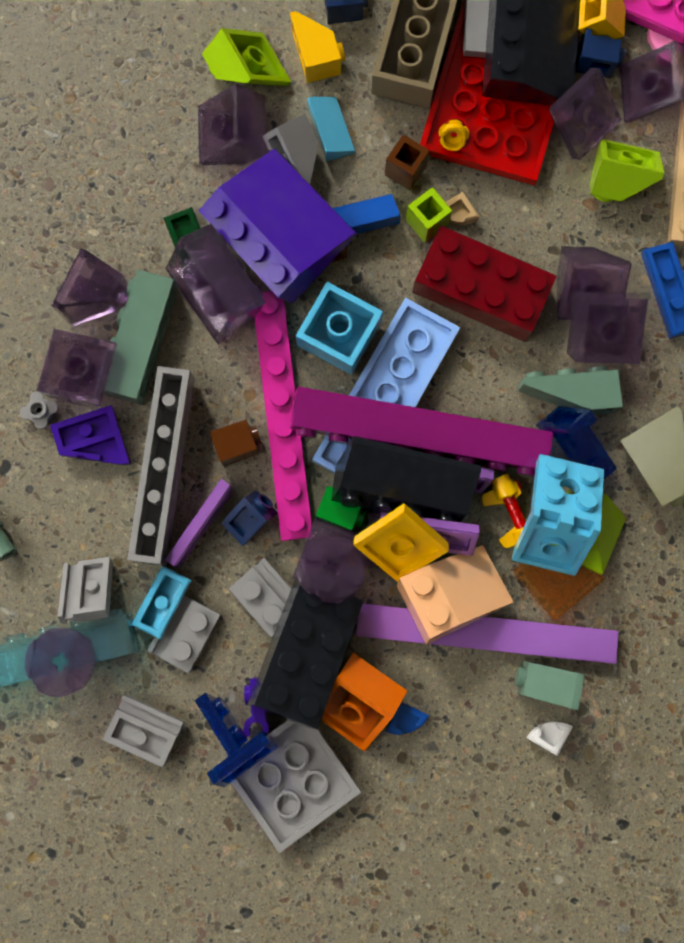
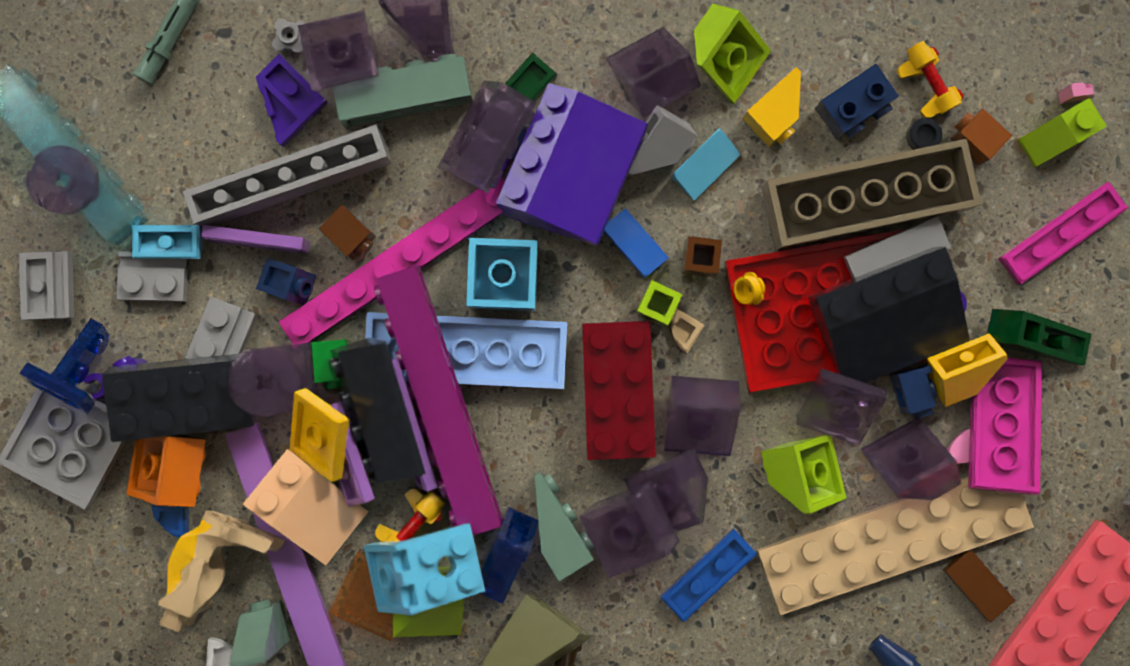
camera: 65 degrees right, 5 degrees up
light grey plate [57,556,113,624] -> none
none -> tan hips [158,510,286,632]
none -> clear purple slope [664,376,741,456]

